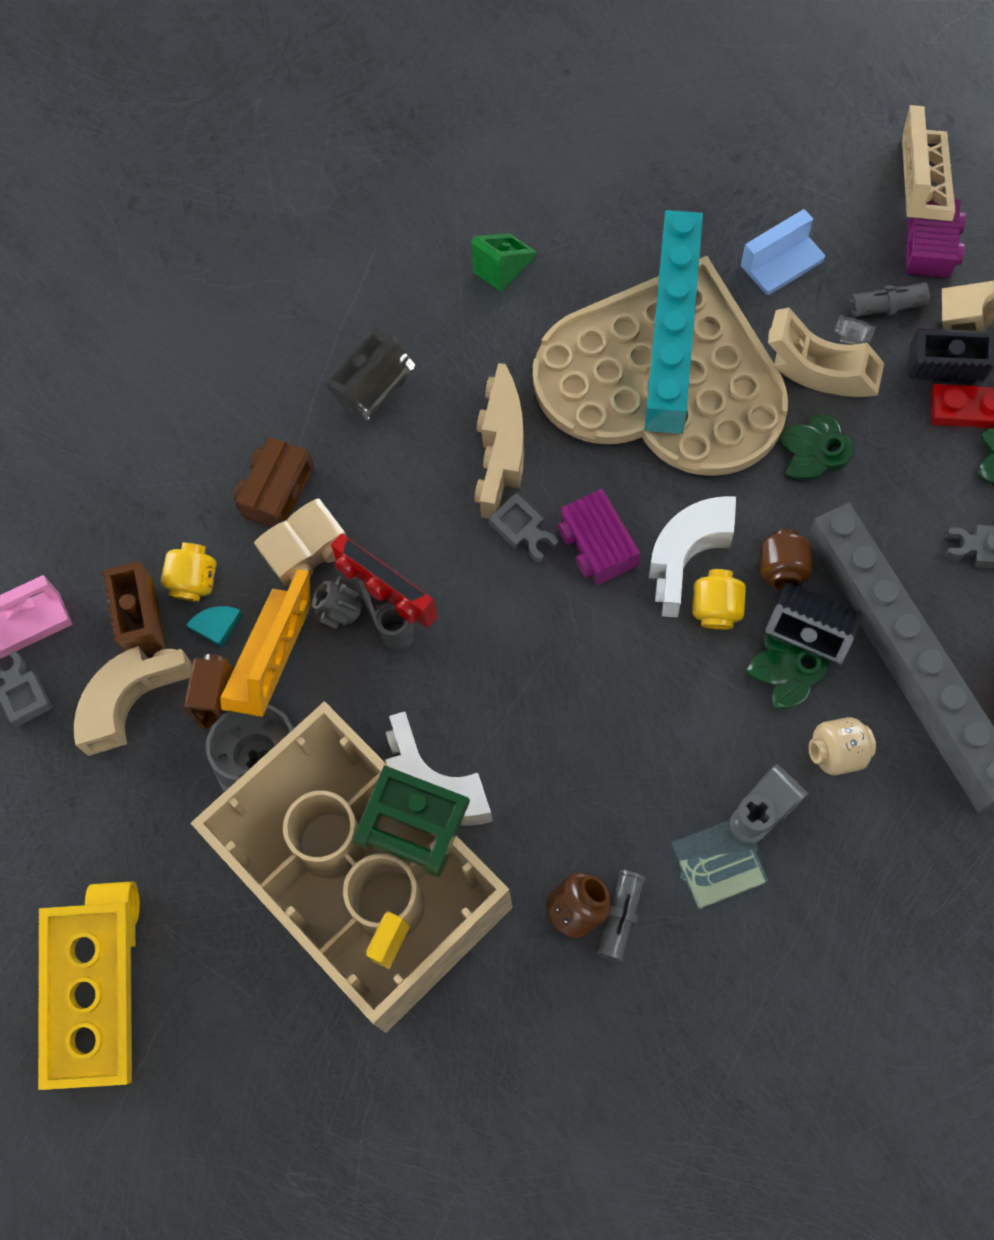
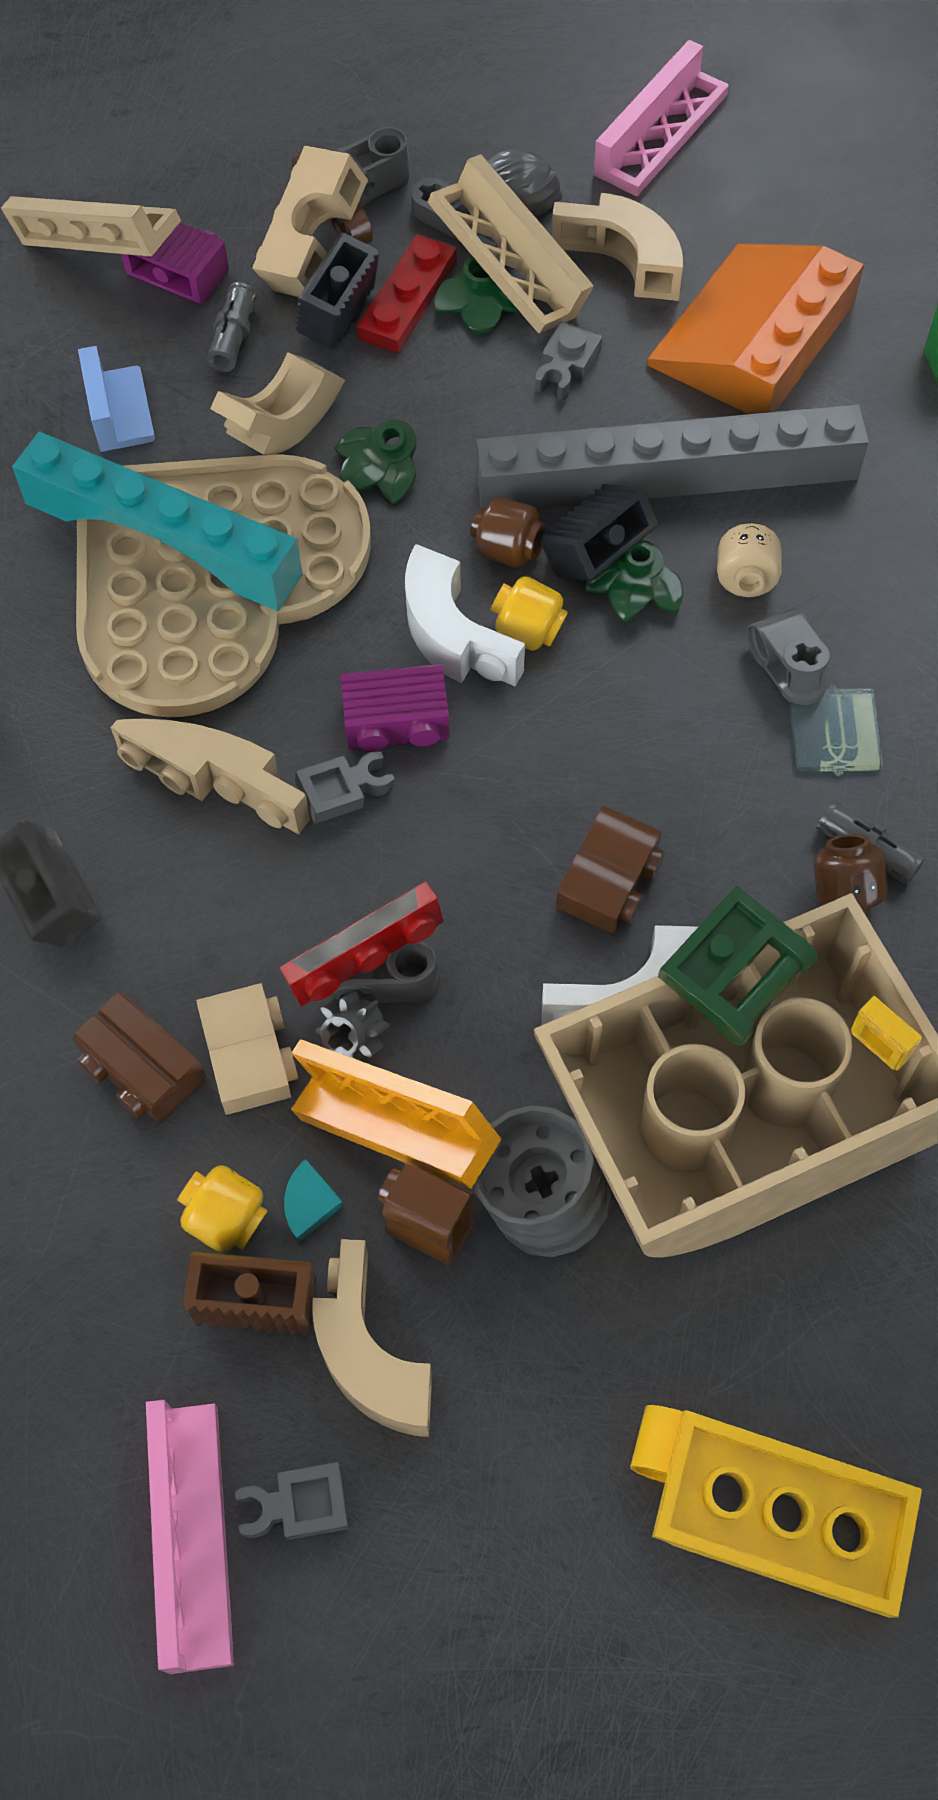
camera: 75 degrees left, 5 degrees down
clear plate [834,315,876,345] -> none
none -> reddish brown brick [556,806,666,934]

